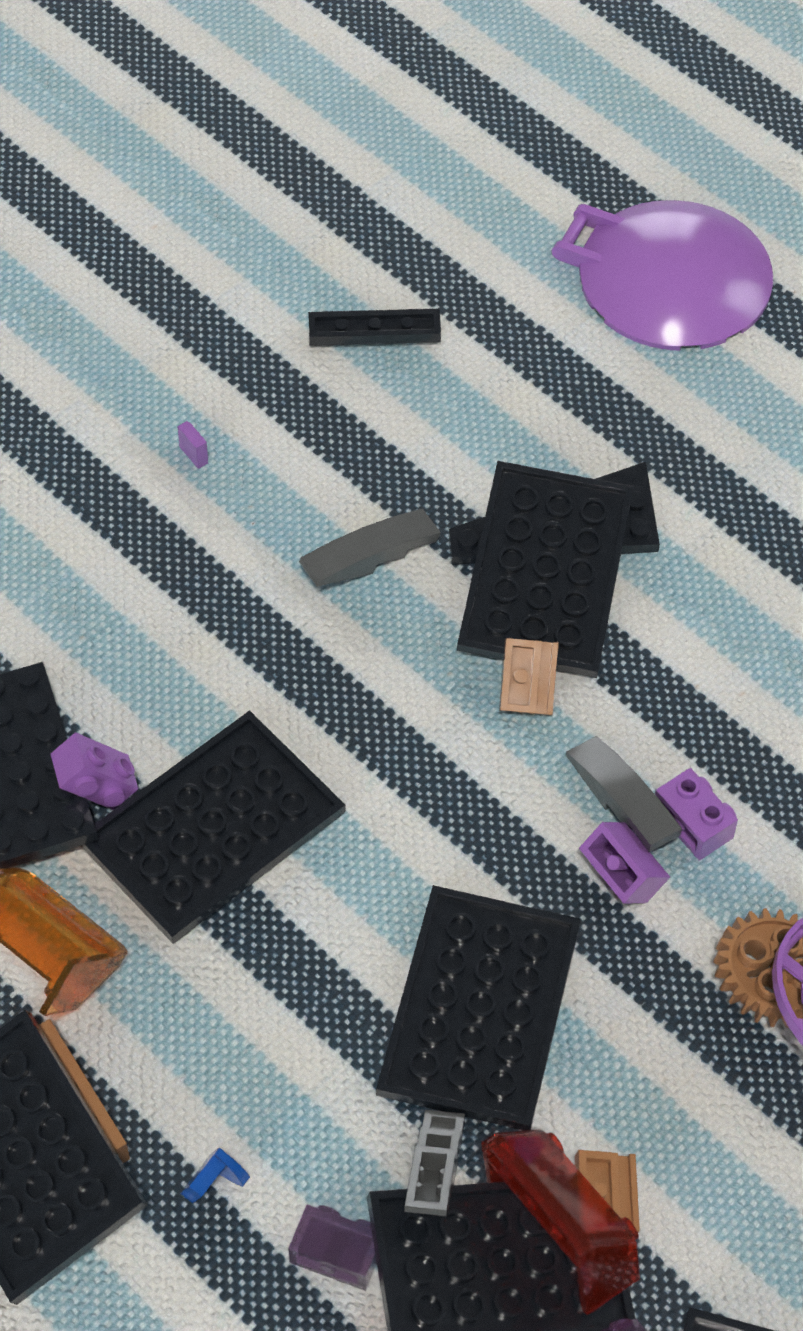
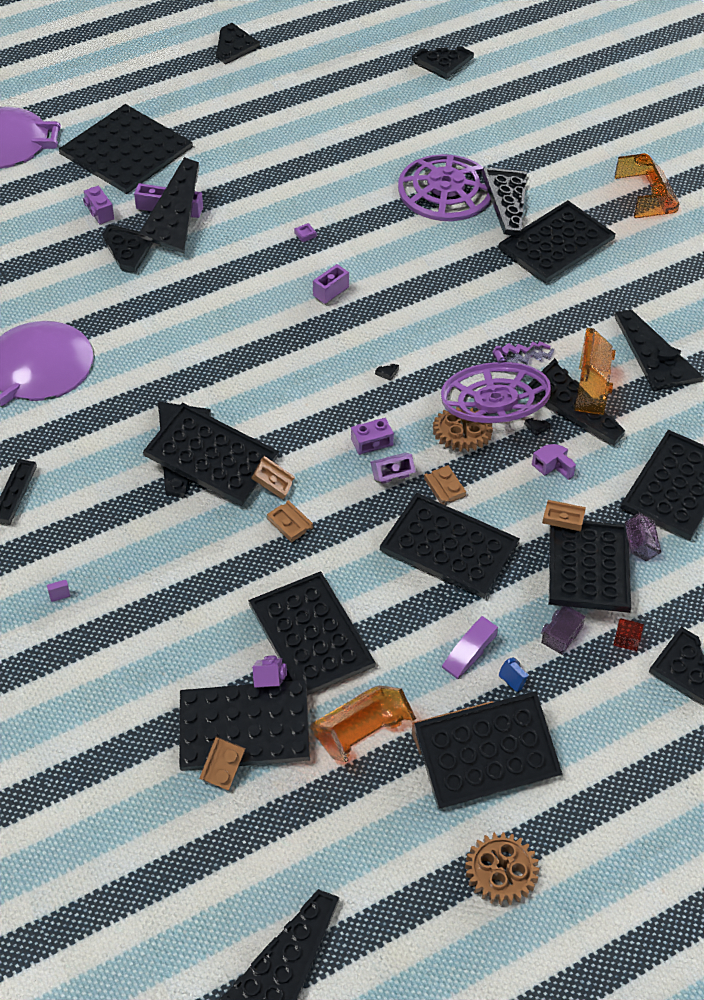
camera: 75 degrees left, 5 degrees down
dark grey slope [299,509,441,587] -> none
dark grey slope [405,1110,465,1216] -> none
clear red windscreen [481,1129,640,1315] -> none
dark grey slope [566,736,682,852] -> none
none -> medium nougat plate [267,500,313,543]
none -> medium nougat plate [424,465,466,504]
none -> medium lavender slope [442,616,498,679]
none -> medium lavender brick [532,444,576,480]

